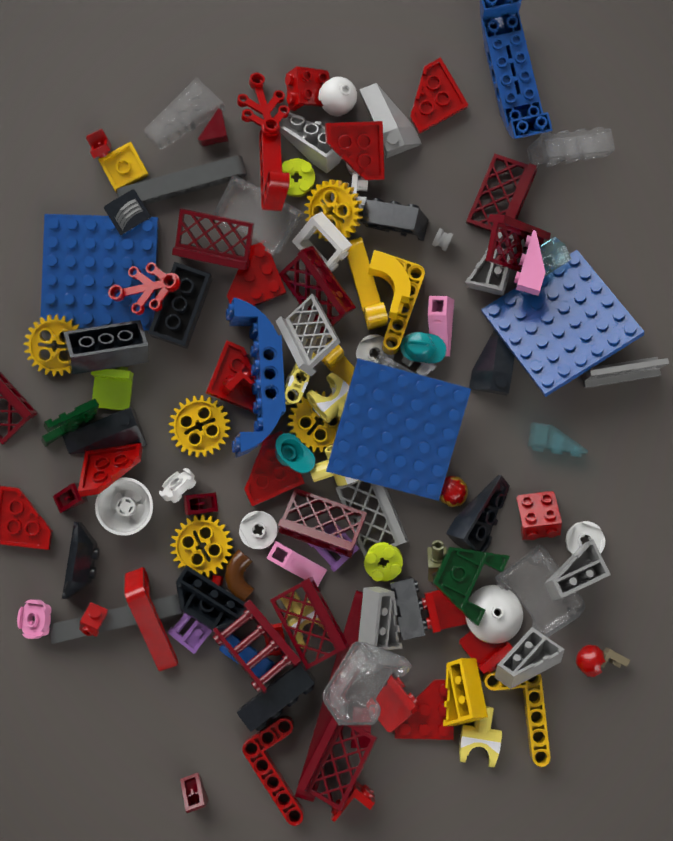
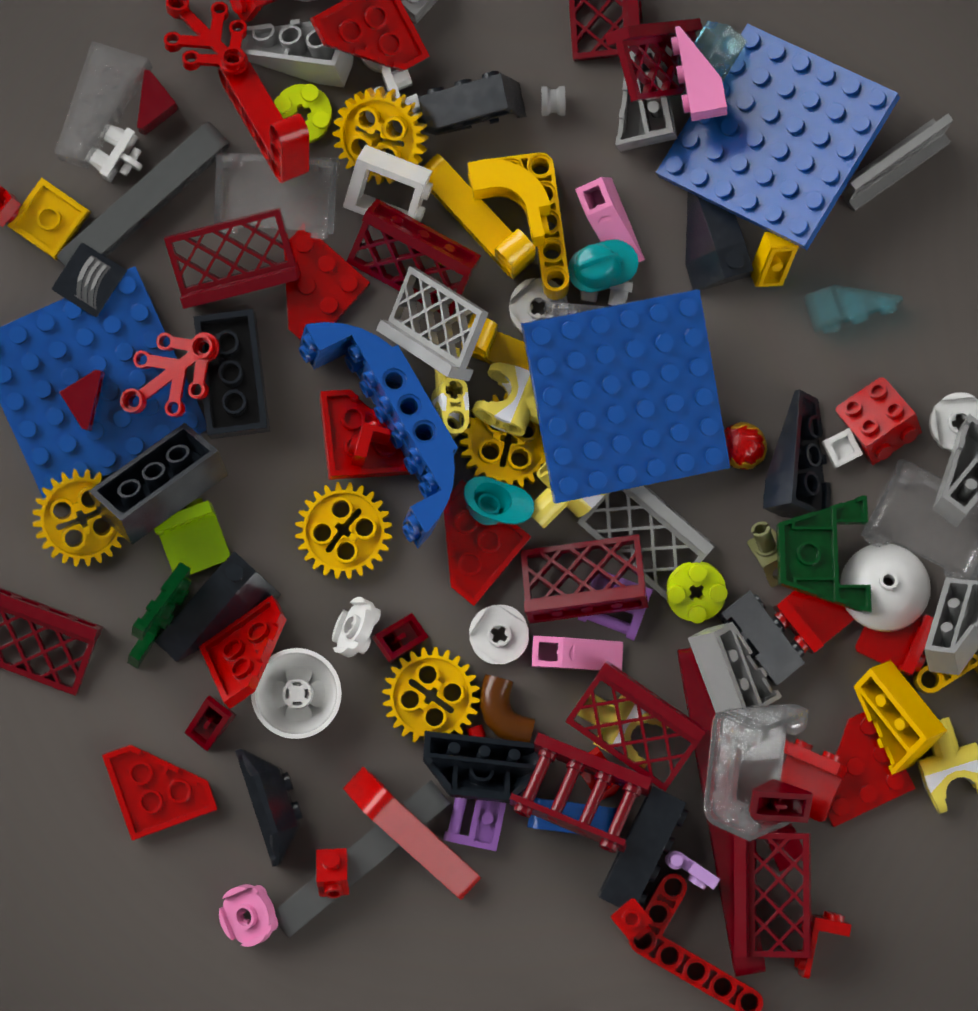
camera: 30 degrees left, 0 degrees up
none -> dark red slope [59,370,105,432]
none -> white hips [89,125,143,183]
none -> red bracket [611,898,653,941]
none -> lavender plate [665,850,720,890]
none -> dark red slope [748,778,813,823]
none -> yellow slope [751,232,799,287]
none -> white plate [822,428,863,468]

